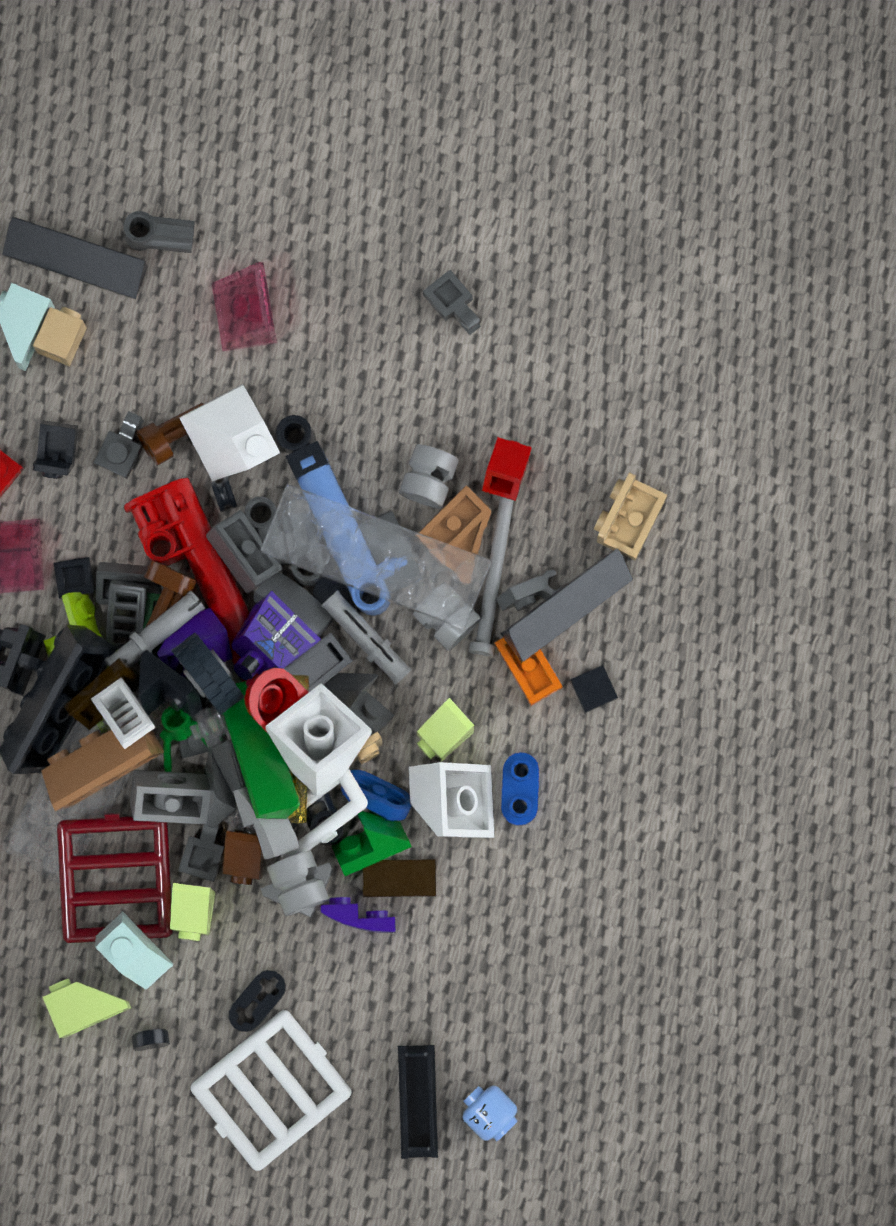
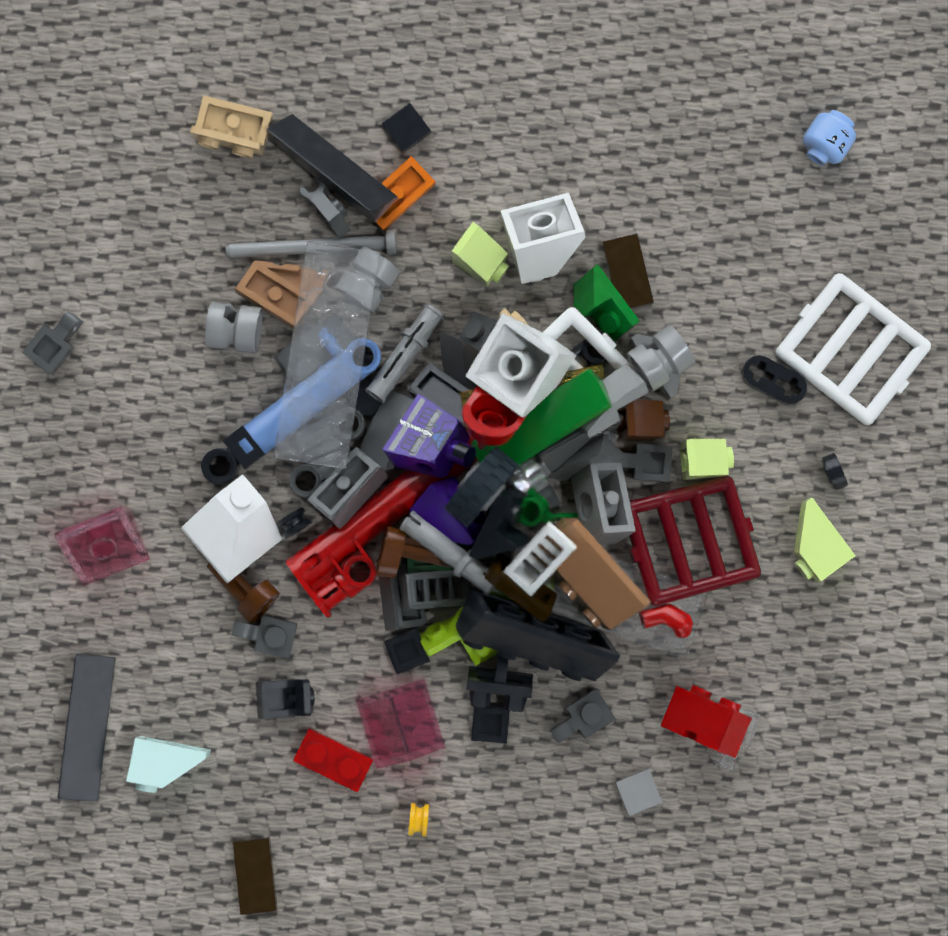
camera: 100 degrees left, 5 degrees up
tan brick [33,307,87,367] -> none
light aqua slope [95,912,173,989] -> none
dark grey piece [123,211,195,253] -> none
dark purple slope [321,897,396,933] -> none
blue plate [341,770,412,821] -> none
black container [398,1045,438,1159] -> none
red brick [482,437,532,501] -> none
blue plate [501,752,539,826] -> none
none -> red arm [639,603,693,638]

